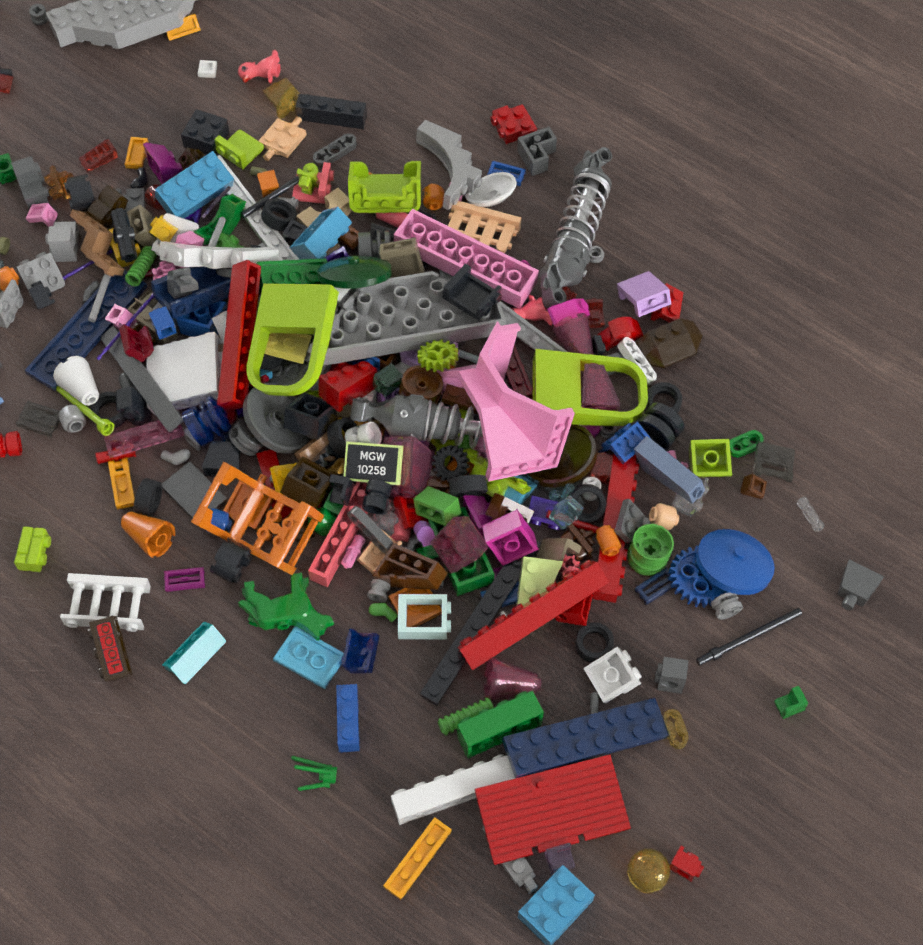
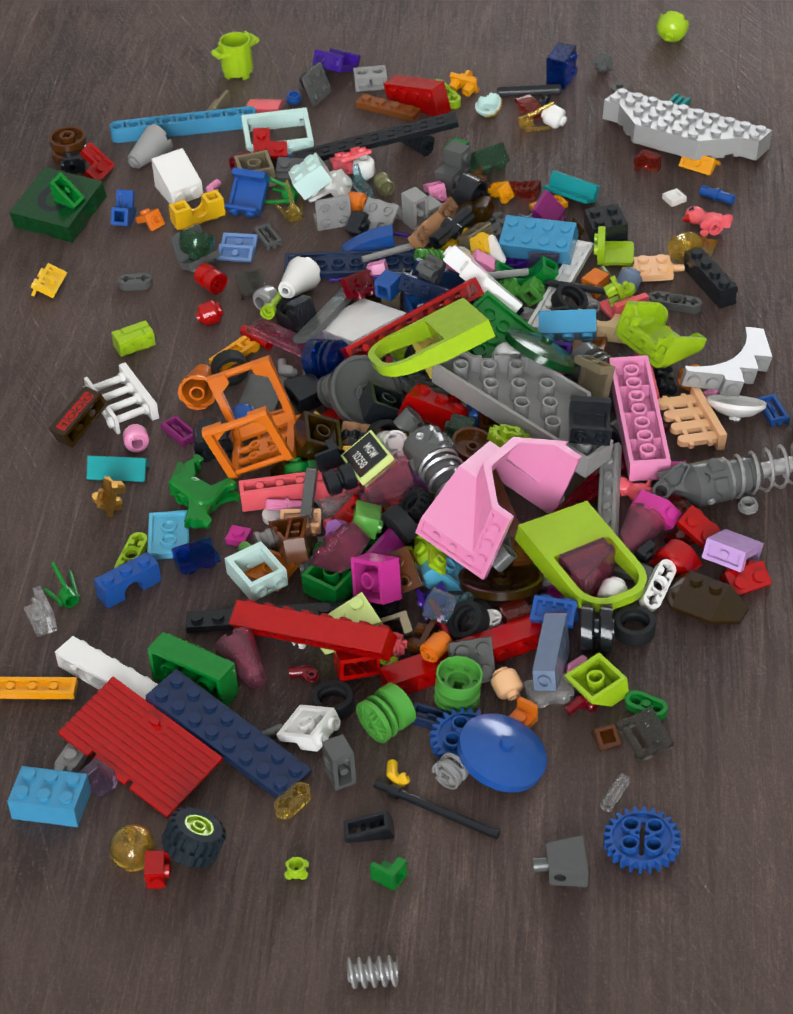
camera: 60 degrees right, 20 degrees down
none -> clear bracket [24,586,57,637]
none -> pearl gold hips [91,476,126,518]
none -> lime beam [114,532,148,569]
none -> bright pink head [123,424,149,453]
none -> black wheel [161,807,227,868]
none -> red head [195,300,224,327]
none -> dark pink plate [225,525,252,547]
none -> white tile [262,508,280,525]
none -> lime plate [284,857,309,880]
none -> dark red arm [289,665,319,683]
none -> blue slope [342,225,395,251]
none -> black slope [343,810,395,843]
none -> light grey piece [347,955,399,989]
none -> bright green wheel [356,683,416,743]
none -> yellow arm [386,759,410,787]
none -> clear green slope [471,142,510,176]
none -> light orange bracket [488,181,514,204]
none -> orange bracket [509,696,538,728]
none -> clear yellow plant [517,102,555,132]
none -> bright green brick [518,276,546,307]
none -> white head [541,104,567,129]
none -> teal panel [542,170,600,204]
none -> dark red arm [564,695,598,716]
none -> white head [597,576,628,598]
none -> blue gear [603,806,681,874]
none -> sand blue head [617,266,642,292]
none -> clear red bracket [633,149,661,172]
none -> red bracket [675,505,721,550]
none -> blue pin [699,185,736,205]

